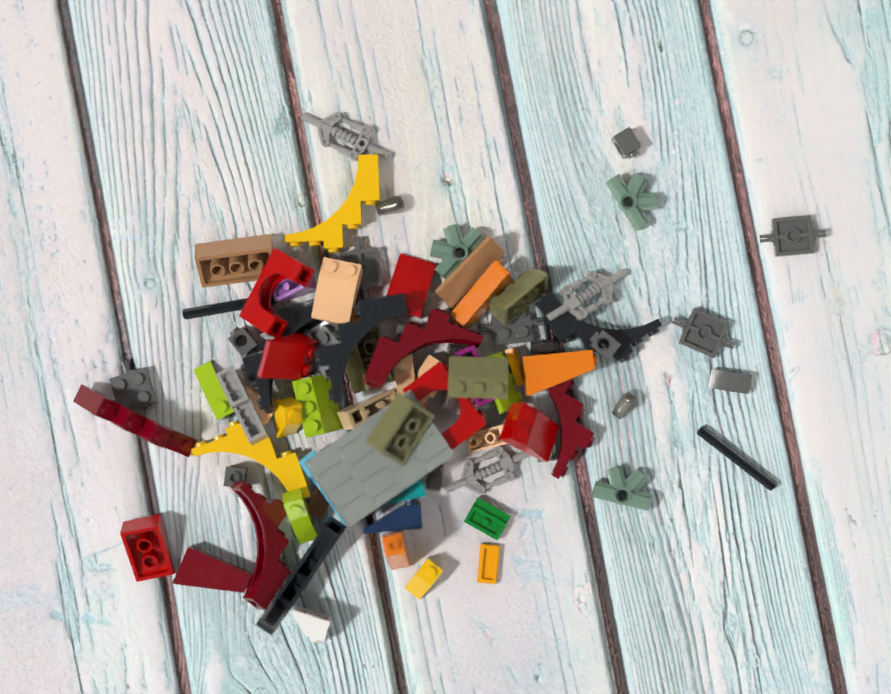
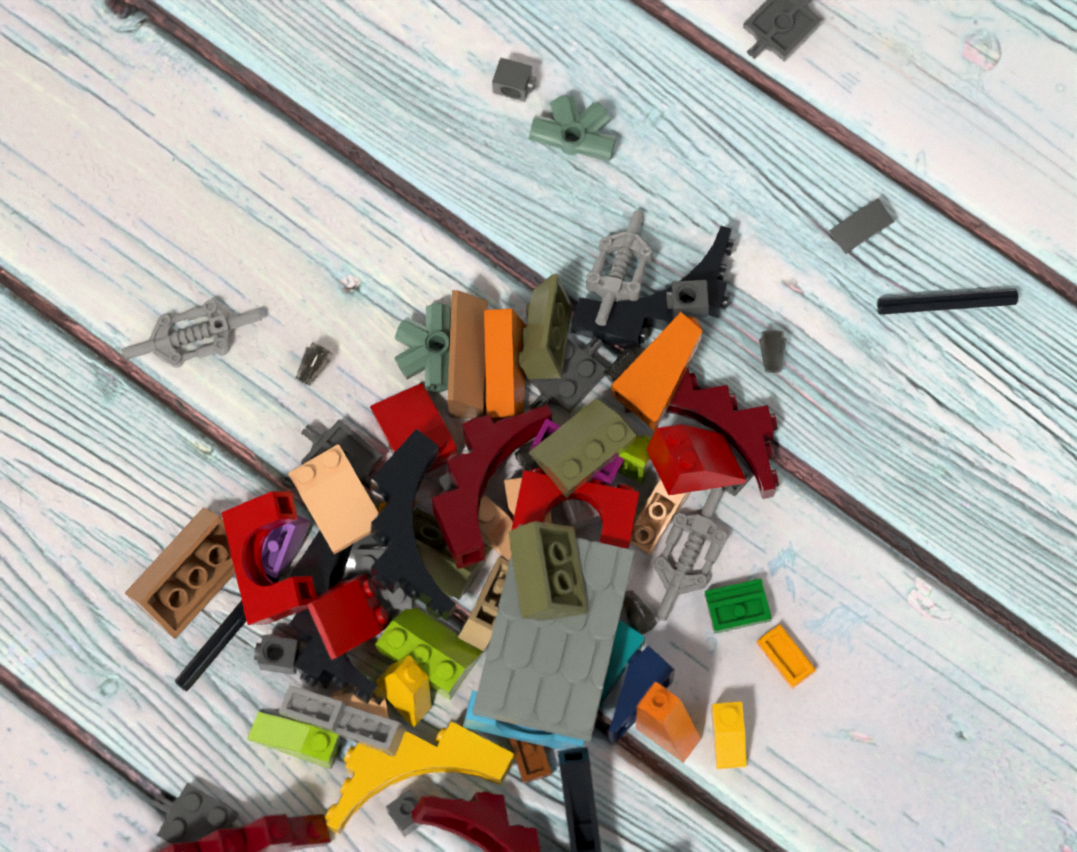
camera: 35 degrees left, 15 degrees down
lime slope [283,488,318,544] -> none
yellow arch [285,154,380,253] -> none
light orange tile [505,347,524,387] -> none
sand green piece [592,466,652,511] -> none
dark grey plate [672,308,735,358] -> none

